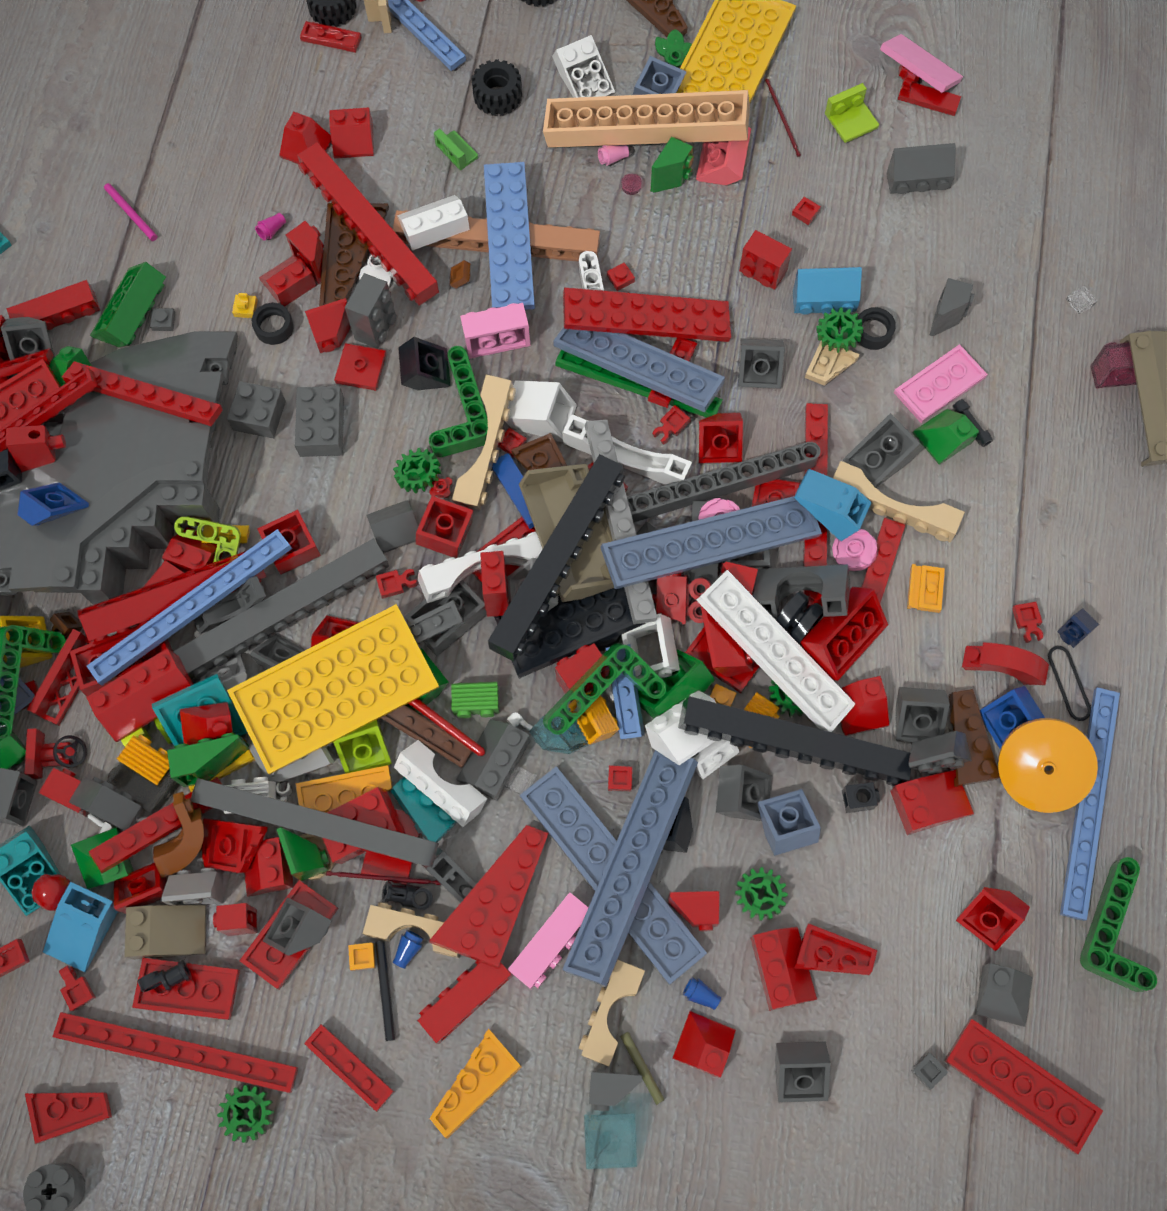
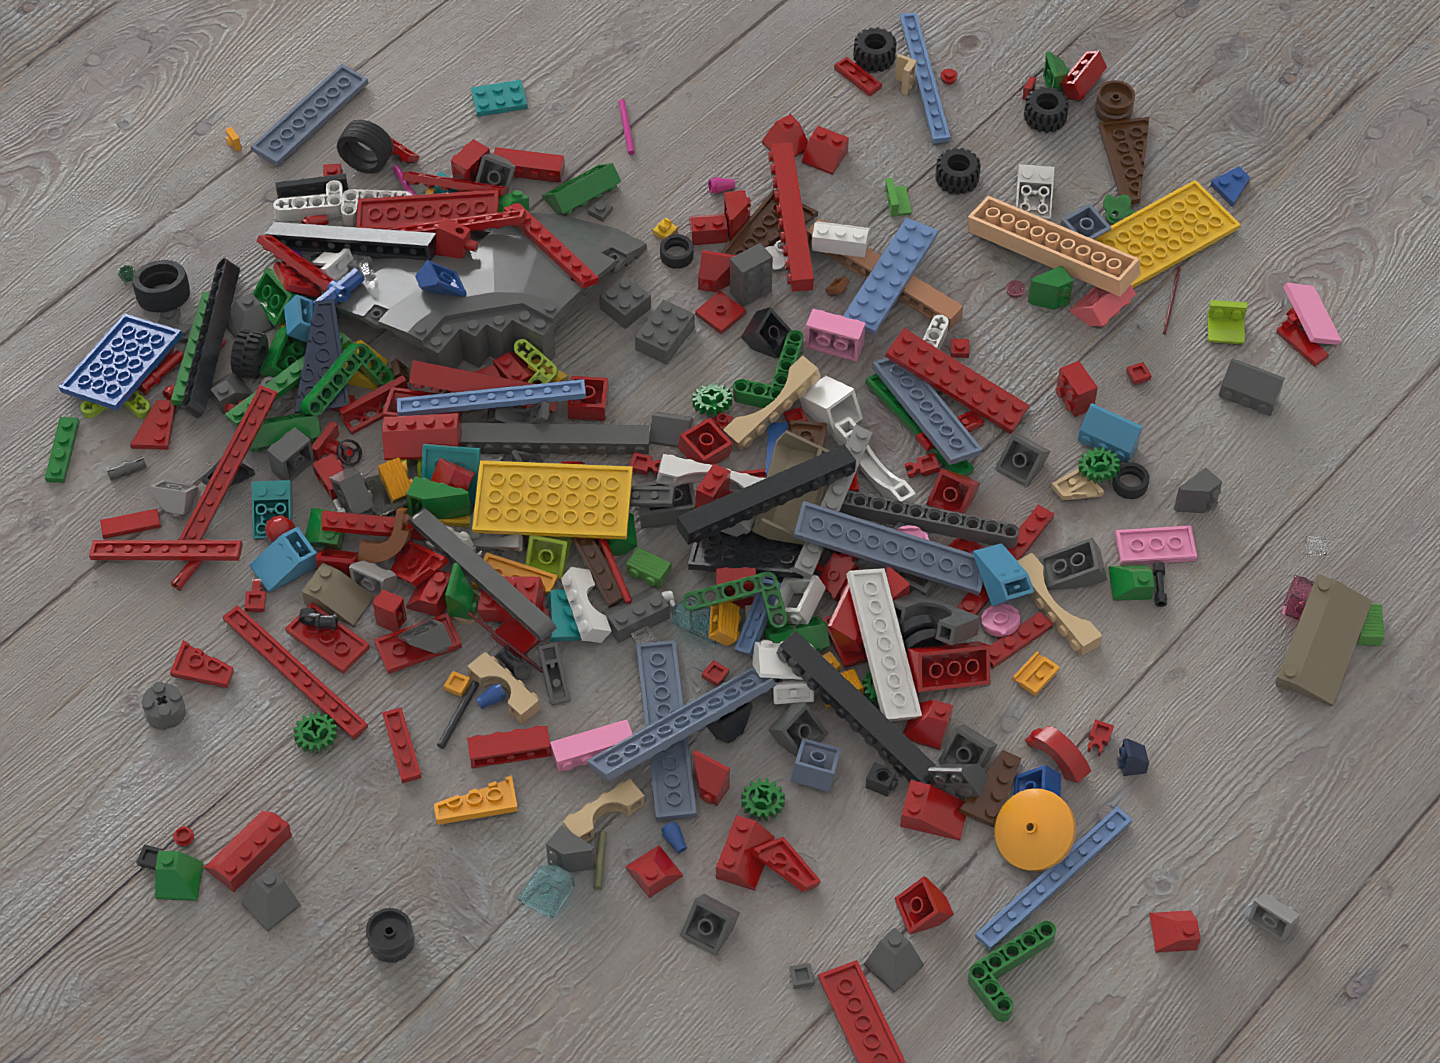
camera: 30 degrees right, 15 degrees down
red wing [429,825,549,968] -> none
bright pink cone [598,145,629,166] -> none
black piece [1048,646,1091,721] -> none

